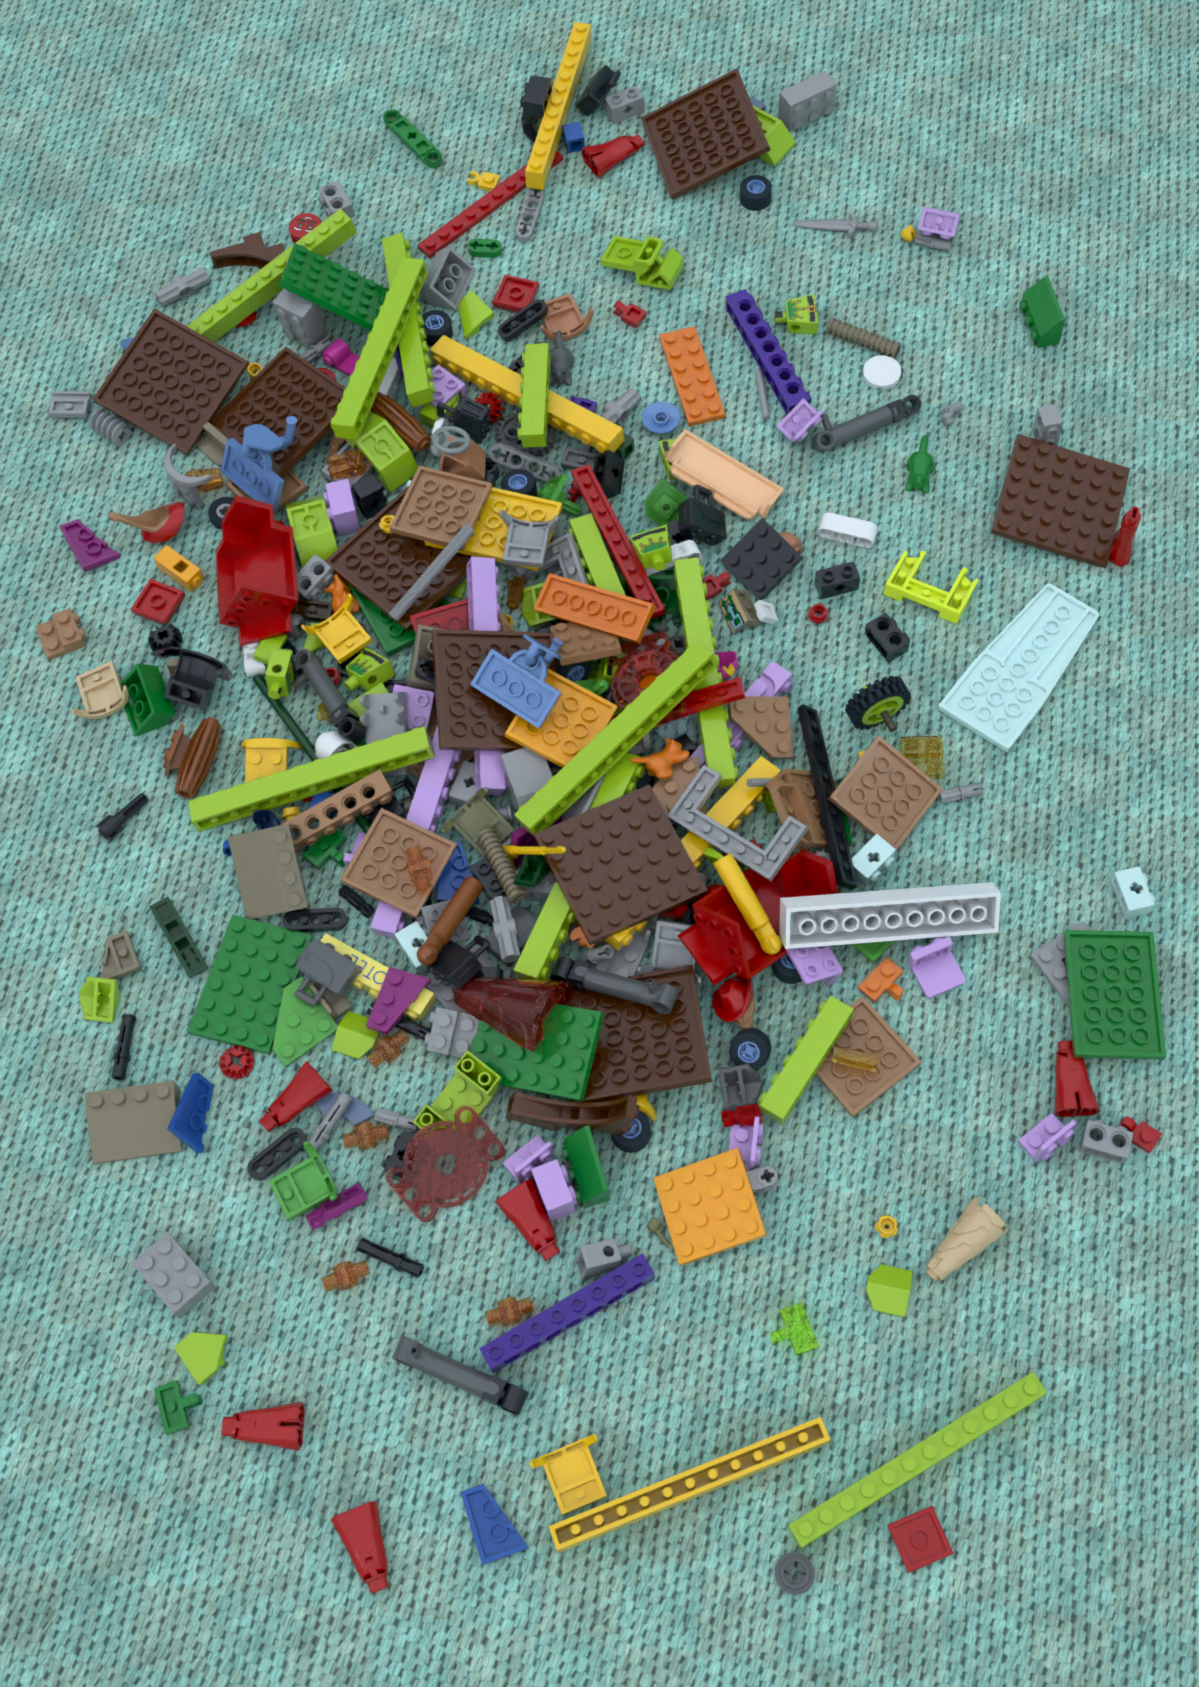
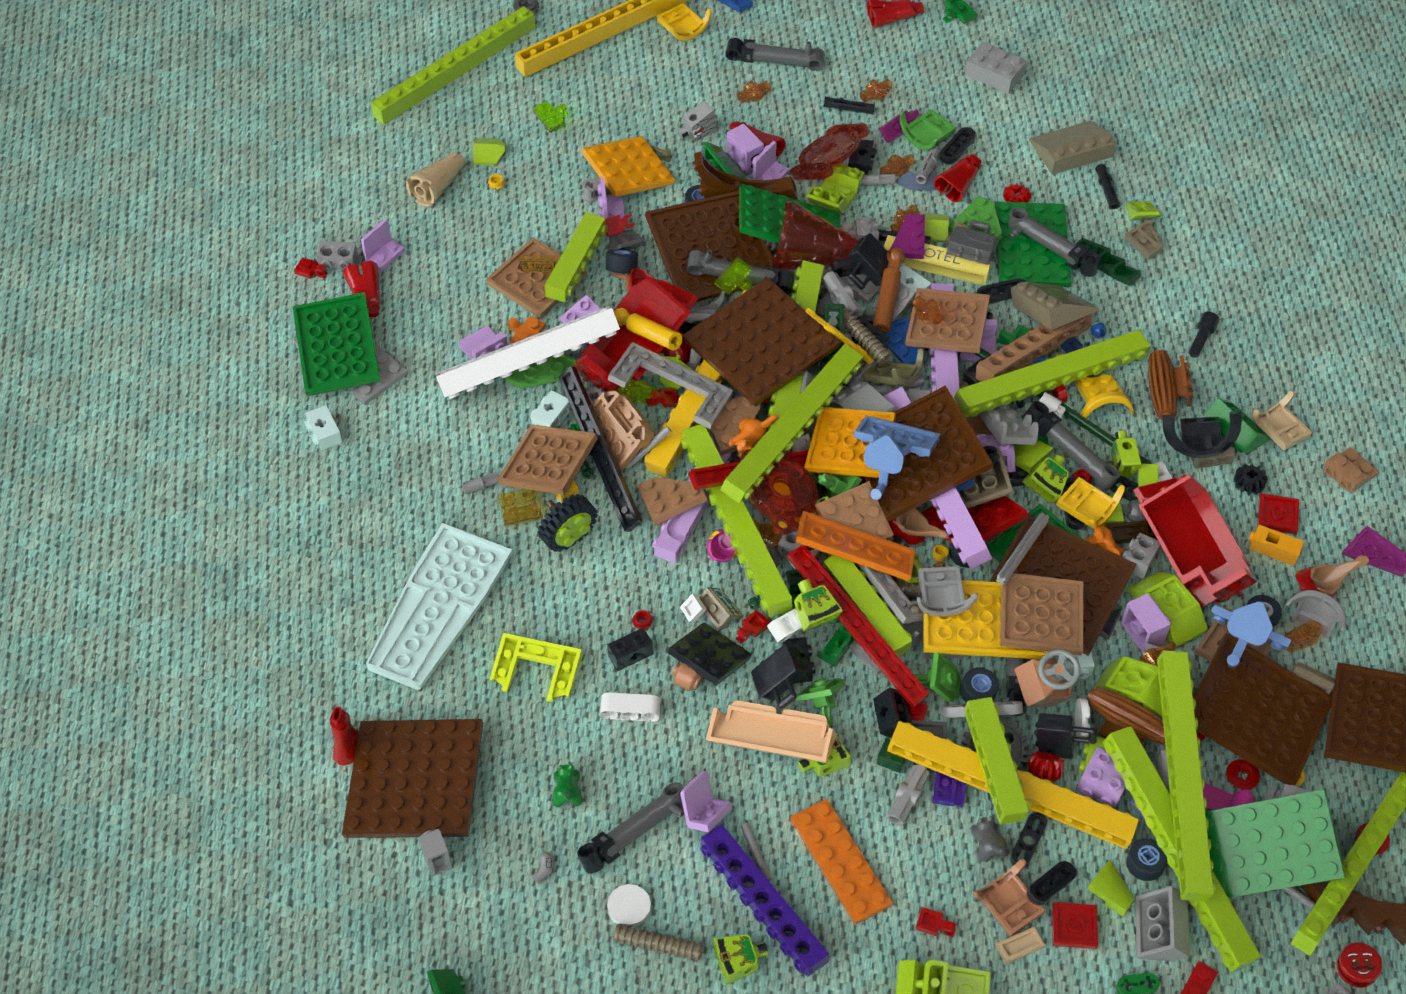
camera: 160 degrees right, 10 degrees down
blue wing [167,1072,213,1153] -> none
lime slope [174,1332,228,1385] -> none
yellow hinge [247,362,262,379] -> none
black brick [352,474,387,520] -> none
yellow plate [379,515,395,534] -> none
dark purple brick [479,1253,655,1374] -> none
medium blue dish [642,401,680,434] -> none
black brick [865,613,910,663] -> none
red plate [887,1506,954,1574] -> none
none -> clear neon green plate [714,257,753,295]
none -> tan tile [995,926,1045,965]
none -> dark grey piece [1008,207,1100,277]

